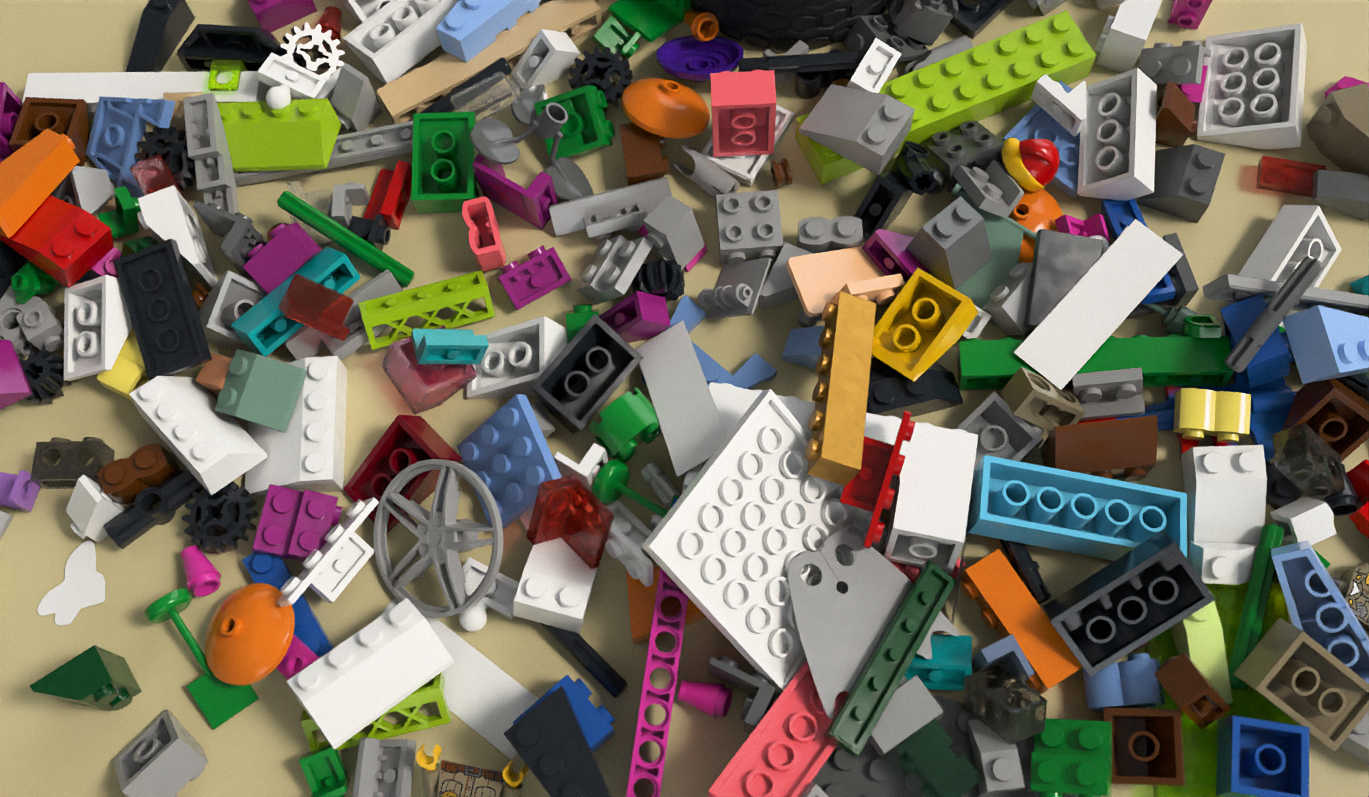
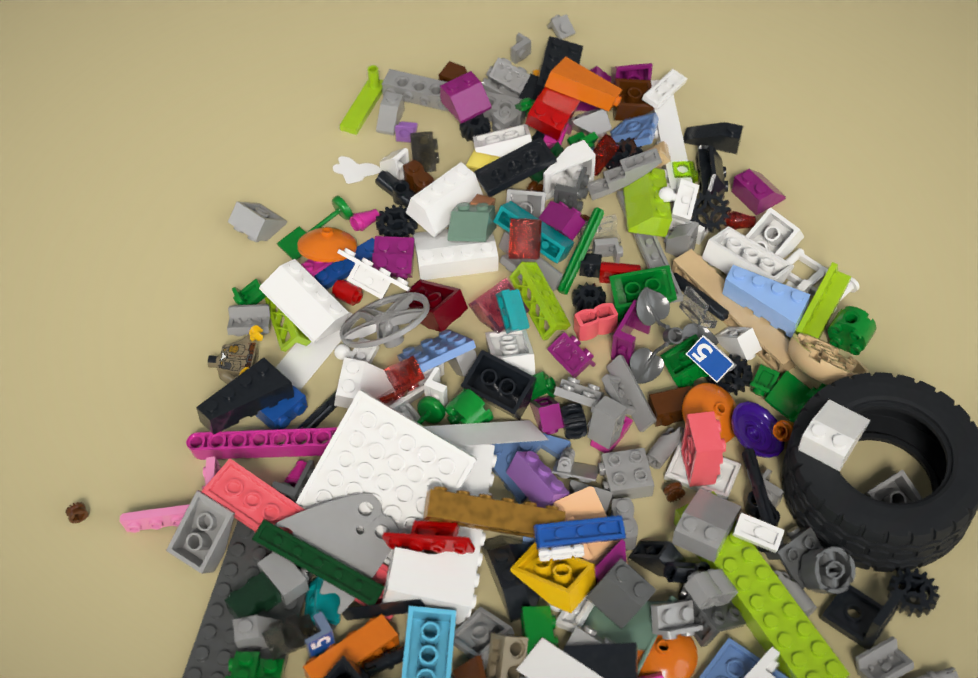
camera: 80 degrees right, 15 degrees down
dark green slope [30,645,142,711] -> none
piece [1001,137,1060,191] -> none
none -> red brick [332,280,363,306]
none -> medium lavender brick [506,451,570,508]
none -> blue tile [533,515,626,549]
none -> white axle [539,544,585,562]
none -> black gear [572,282,606,312]
none -> white tile [642,69,687,109]
none -> light grey brick [684,568,738,609]
none -> blue panel [686,335,737,383]

